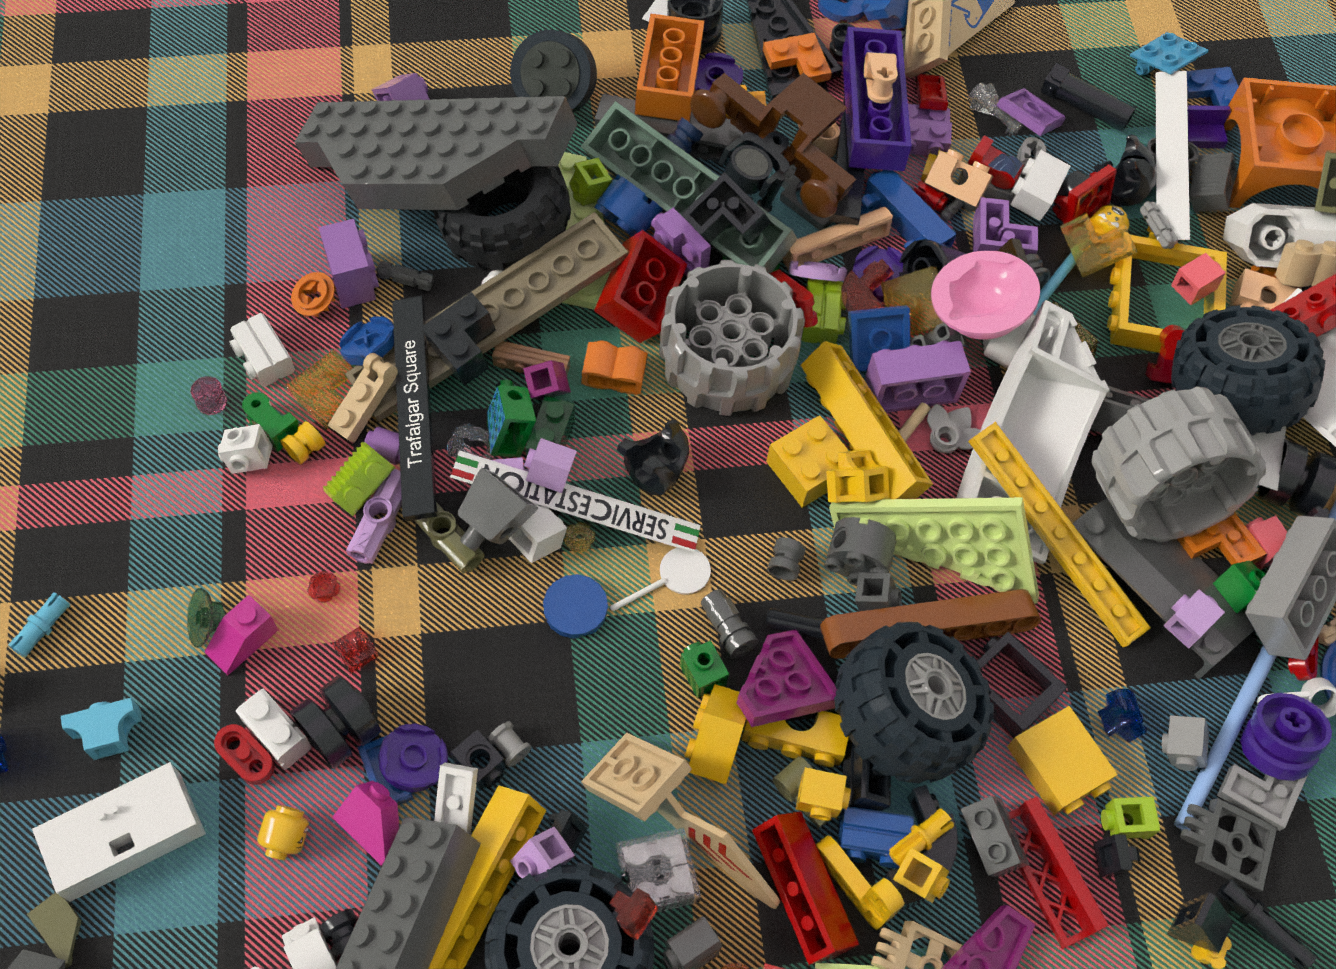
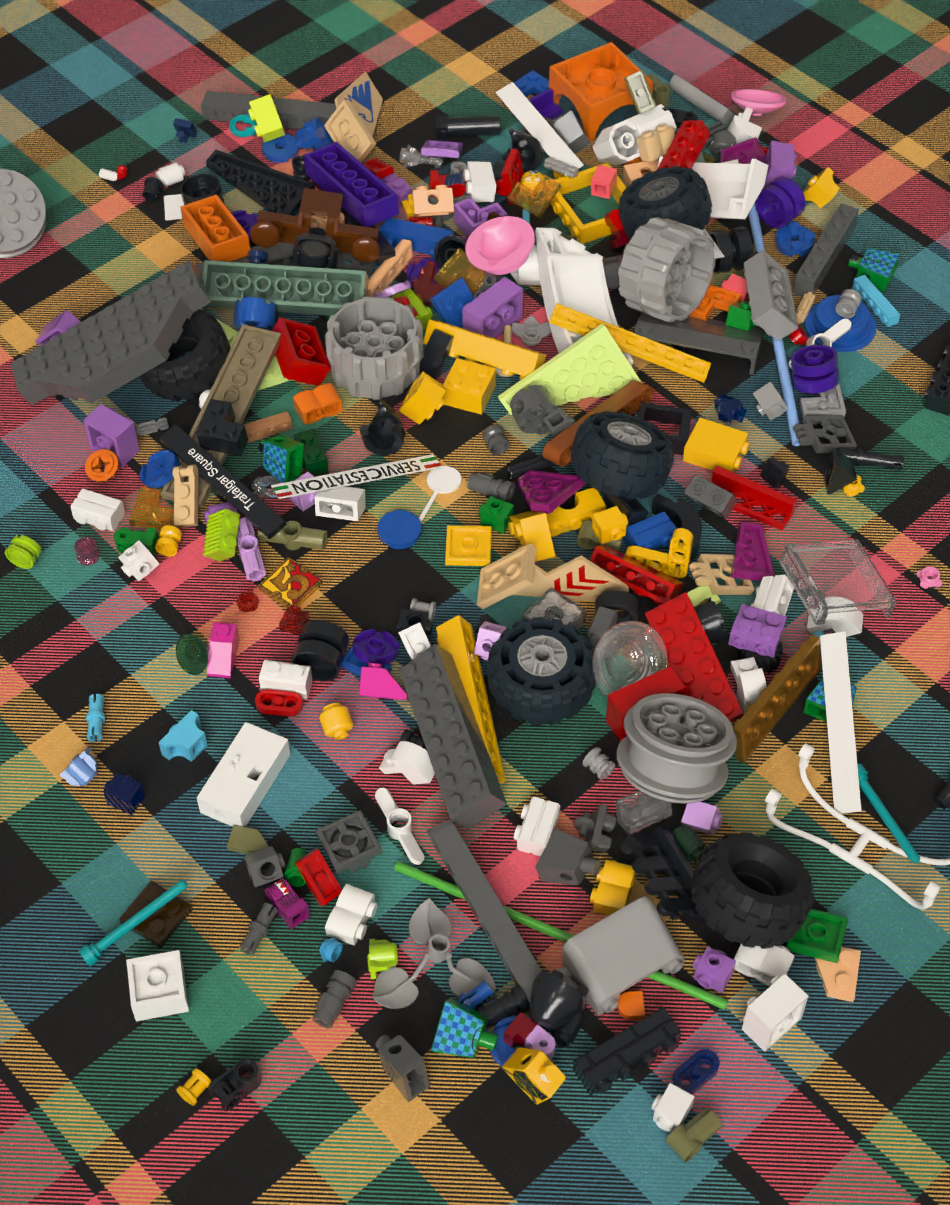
camera: 30 degrees left, 10 degrees down
dark grey torso [458,467,538,551] -> none
wheel [510,30,597,113] -> none
magenta brick [523,360,571,400] -> none
lavender brick [524,438,577,493] -> none
clear yellow plate [564,522,595,553] -> none
lime brick [569,158,612,206] -> none
clear red tile [610,887,658,940] -> none
medium lavender plate [651,207,711,276] -> none
black brick [681,172,771,244] -> none
orange plate [763,33,832,83] -> none
yellow brick [826,449,889,503] -> none
light nougat piece [864,52,898,104] -> none
yellow axle [889,808,954,866] -> none
yellow brick [893,848,950,903] -> none
lime brick [1101,796,1161,839] -> none
dark azure hinge [1130,32,1209,75] -> none
lavender brick [1164,589,1225,649] -> none
none -> lime wheel [5,535,42,569]
none -> tile [258,557,323,612]
none -> yellow brick [399,372,446,425]
none -> black slope [419,329,454,377]
none -> yellow plate [445,525,492,566]
none -> black tyre [595,591,638,630]

